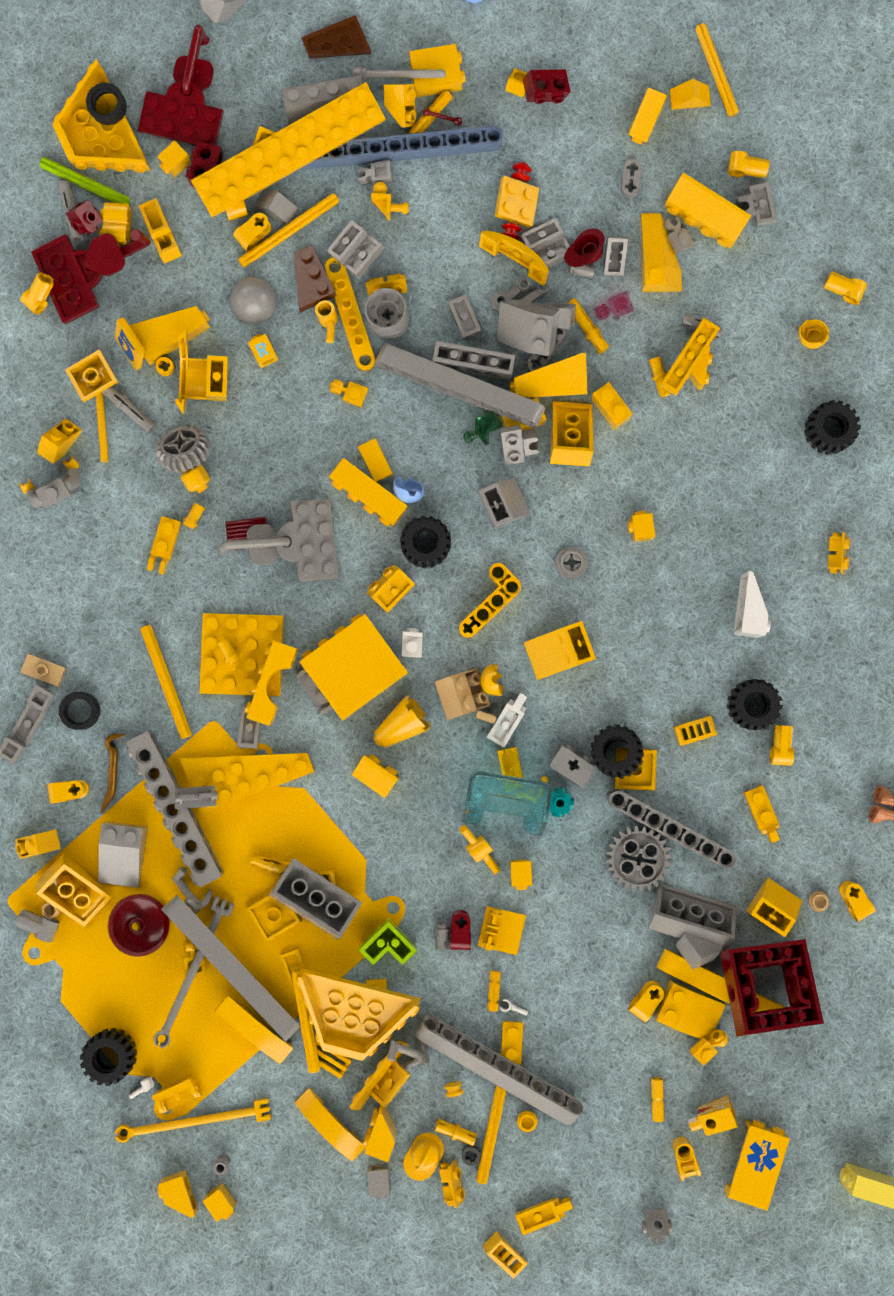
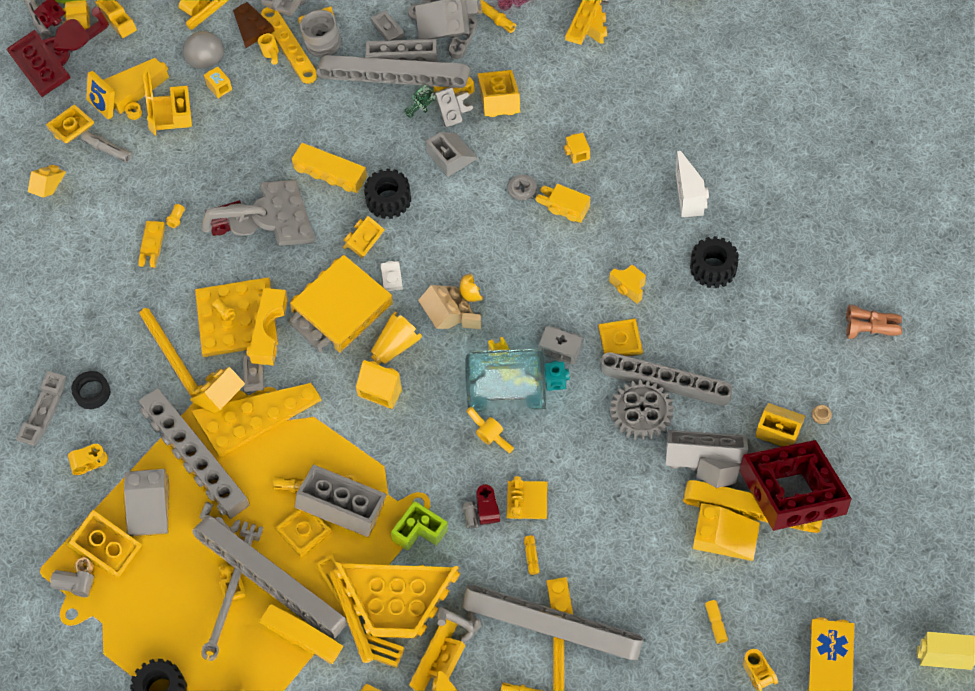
camera: 10 degrees left, 25 degrees down
yellow slope [15,829,61,859] -> none
light grey torso [19,456,81,509] -> none
yellow piece [20,272,54,315] -> none
tan plate [21,654,67,687] -> none
yellow bar [95,391,109,463] -> none
pearl gold piece [100,733,126,813] -> none
dark red dish [108,894,169,957] -> none
light grey gear [155,424,211,473] -> none
light grey hinge [174,786,217,809] -> none
yellow head [180,464,211,494] -> none
yellow plate [329,379,369,408] -> none
yellow tile [358,438,393,482] -> none
light blue hair [394,477,424,503] -> none
yellow bush [444,1081,464,1097] -> none
yellow beam [459,563,521,639] -> none
white hinge [487,693,527,748] -> none
white hand [500,998,528,1015] -> none
yellow slope [509,353,587,398] -> none
yellow brick [510,859,532,890] -> none
yellow plate [517,1110,538,1132] -> none
yellow slope [524,621,596,680] -> none
black tyre [590,724,644,779] -> none
yellow brick [591,382,633,430] -> none
yellow piece [628,980,664,1022] -> none
yellow axle [648,357,671,397] -> none
yellow slope [672,715,717,746] -> none
yellow torso [688,1095,738,1136] -> none
yellow plate [689,1030,728,1066] -> none
yellow hinge [743,785,780,843] -> none
yellow piece [770,725,794,766] -> none
black tyre [804,400,861,455] -> none
yellow hinge [827,532,850,575] -> none
yellow piece [839,881,876,922] -> none
none -> yellow slope [190,367,245,413]
none -> yellow hinge [535,184,591,223]
none -> yellow brick [609,264,646,304]

